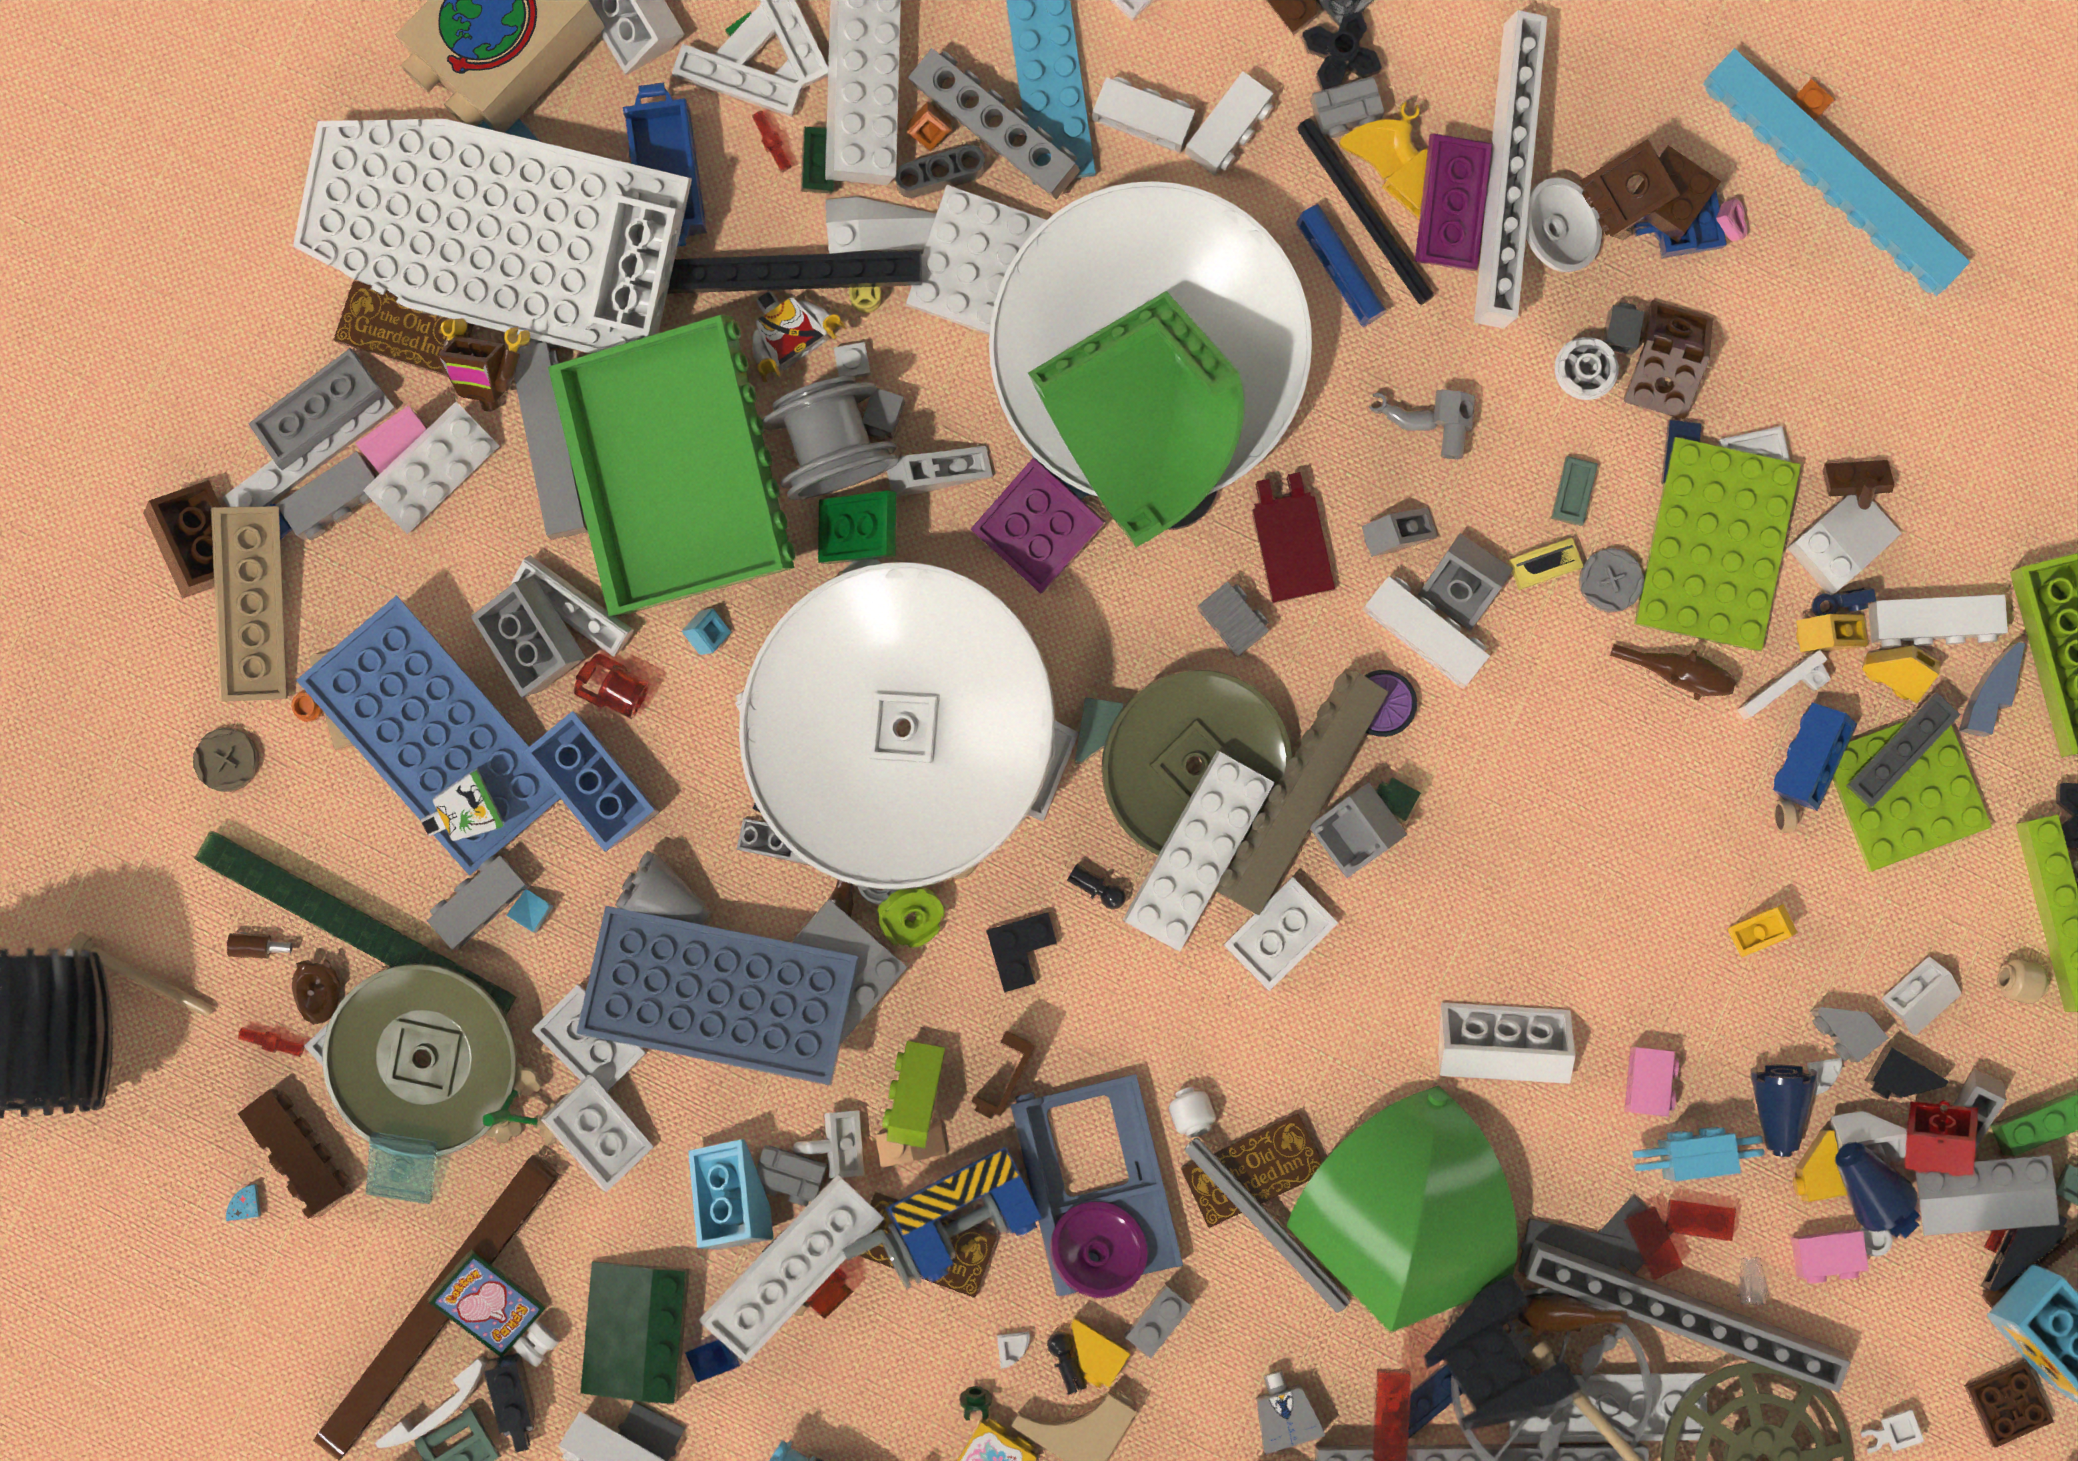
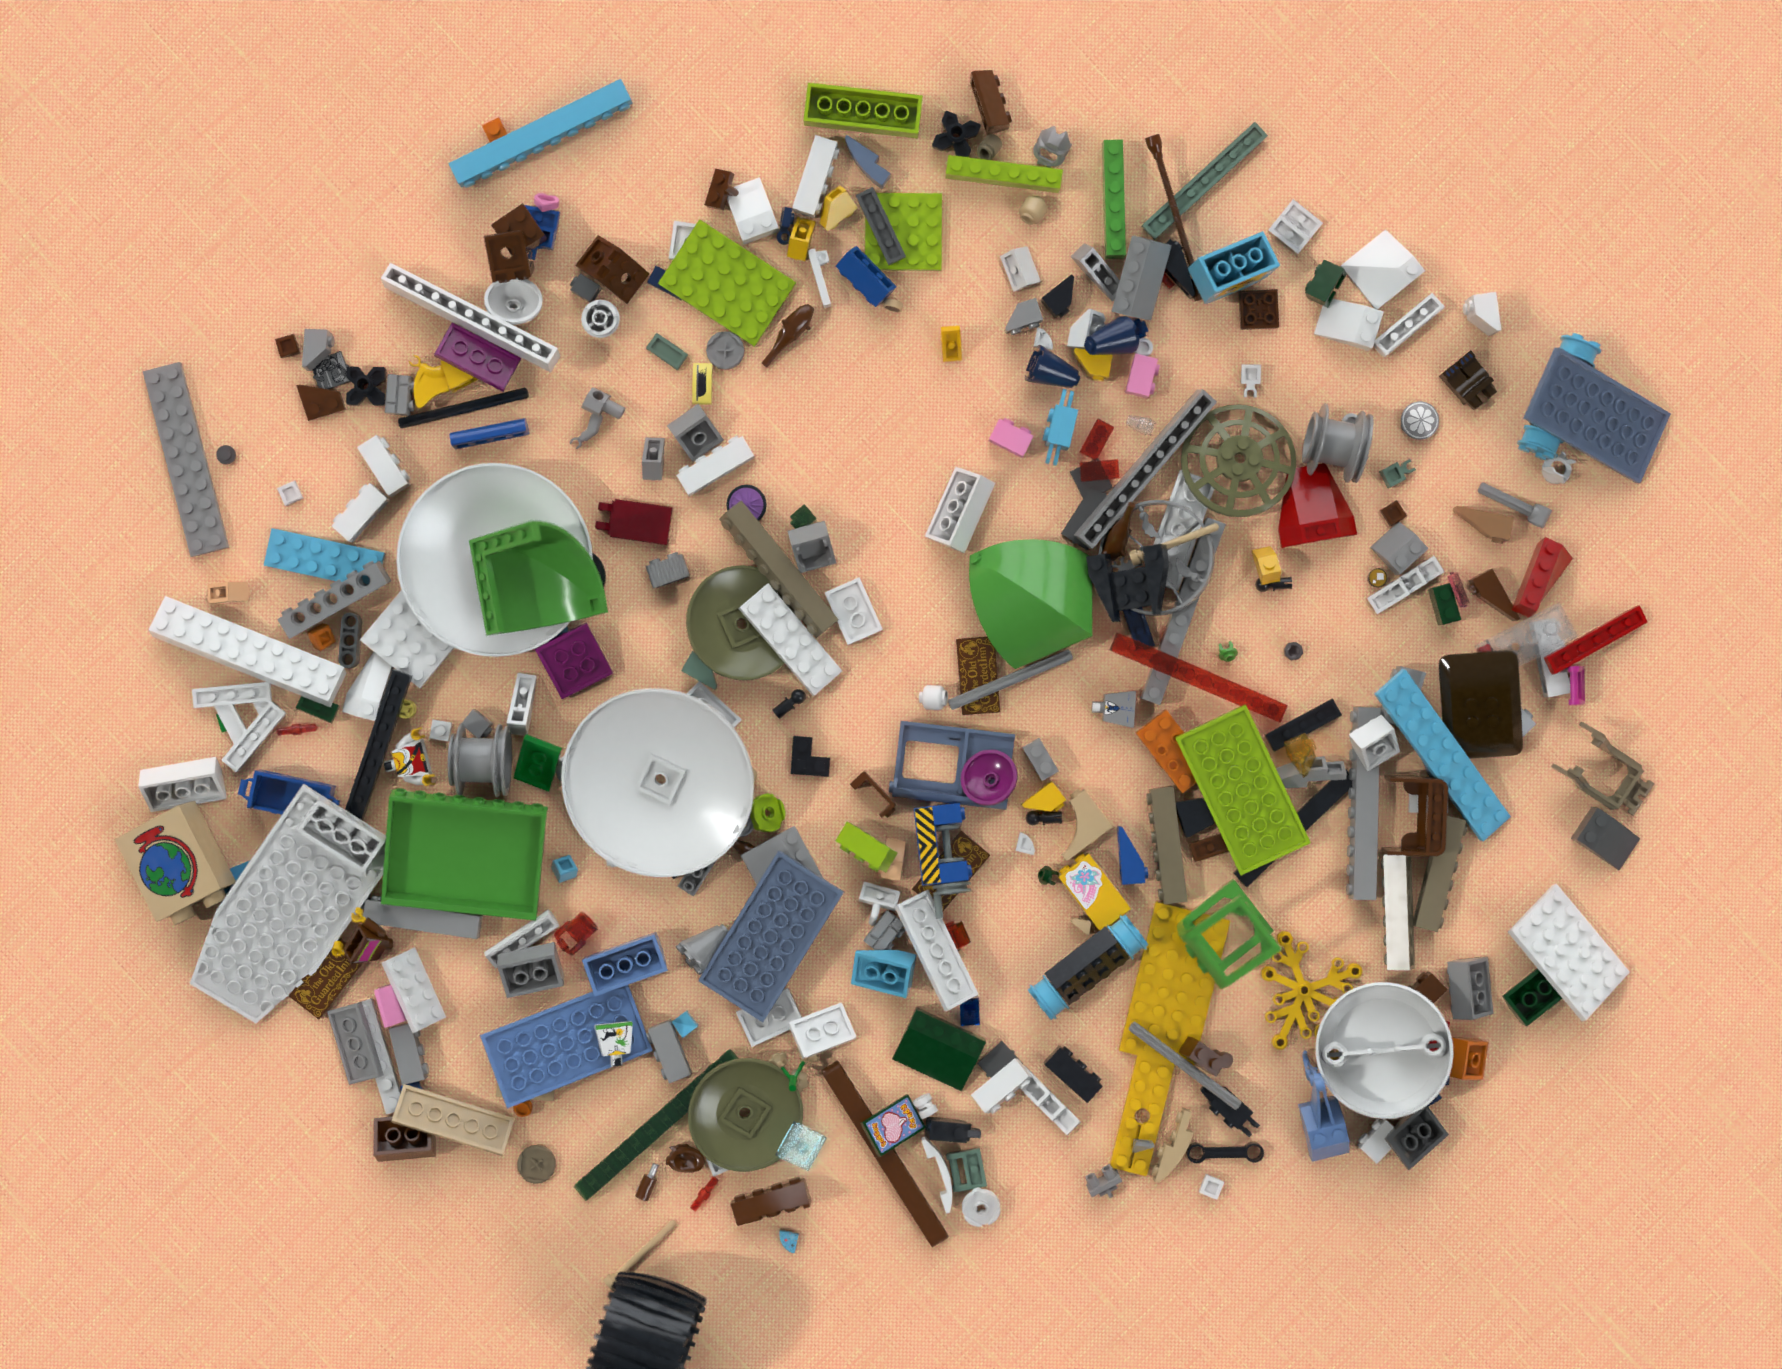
camera: 70 degrees left, 5 degrees up
red brick [1905,1100,1978,1176] -> none

